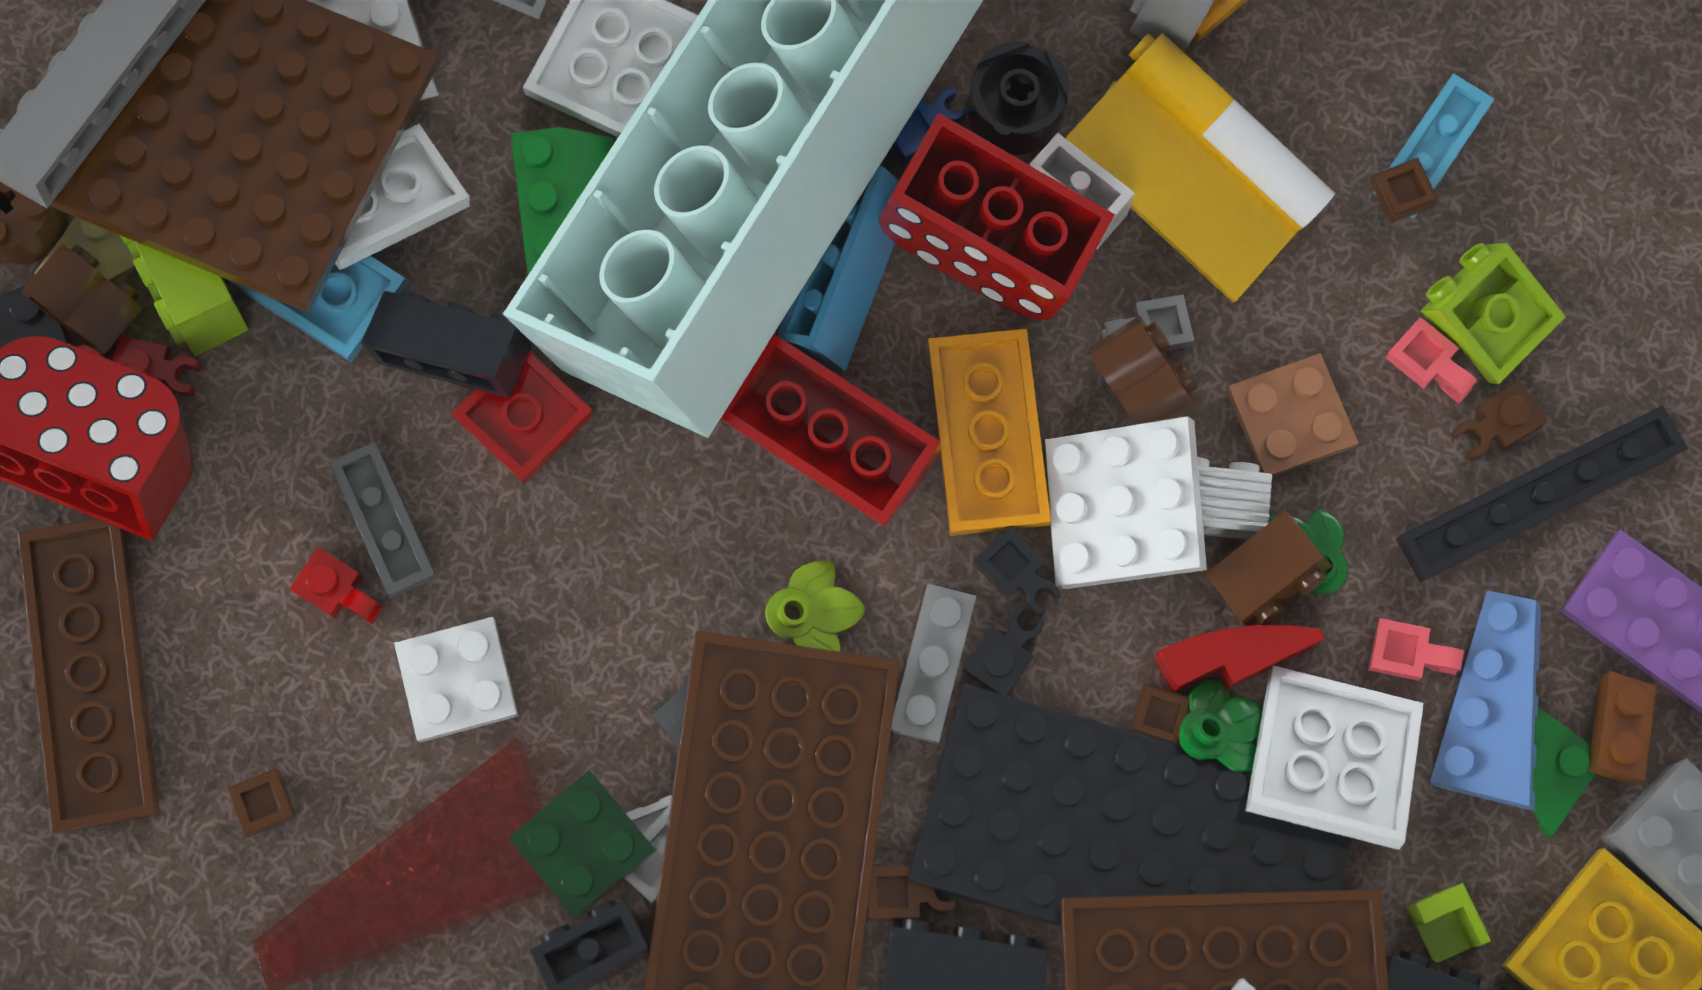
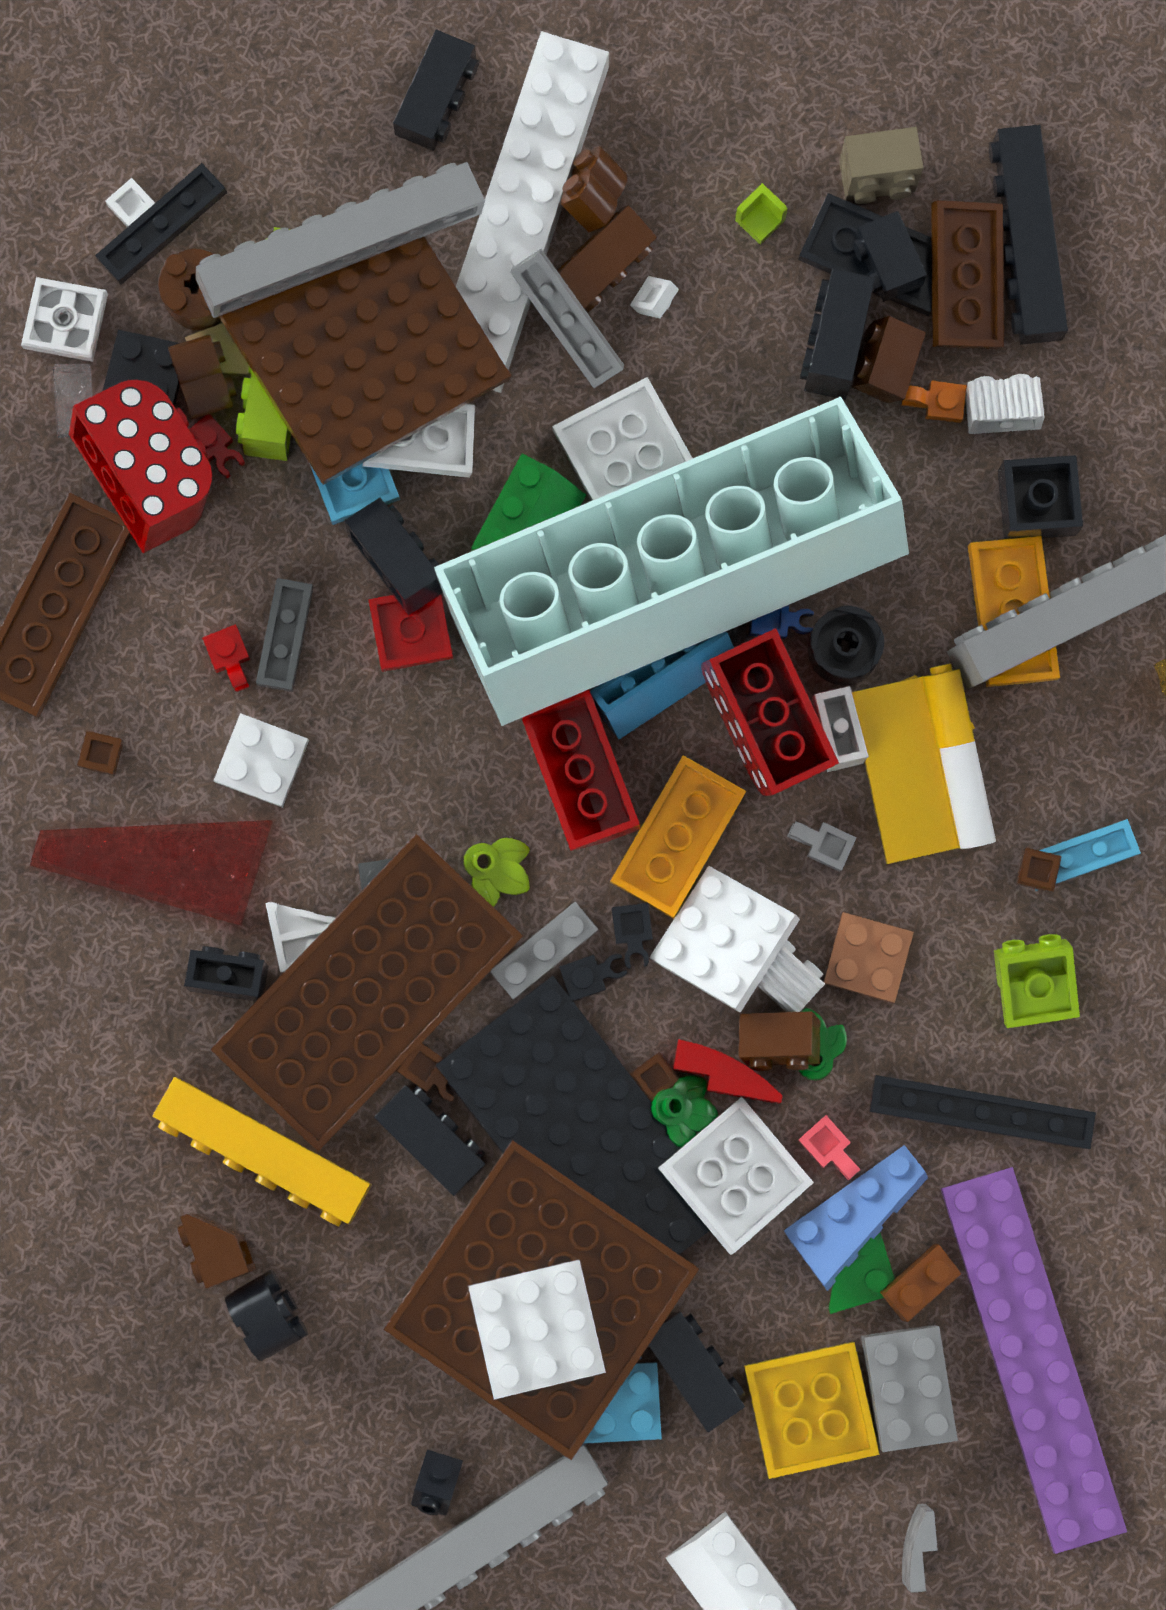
camera: 35 degrees right, 5 degrees up
dark green plate [508,770,657,919] -> none
reddish brown brick [1089,316,1198,425] -> none
coral plate [1386,317,1478,404] -> none
lime panel [1406,883,1490,963] -> none
reddish brown plate [1451,380,1547,461] -> none

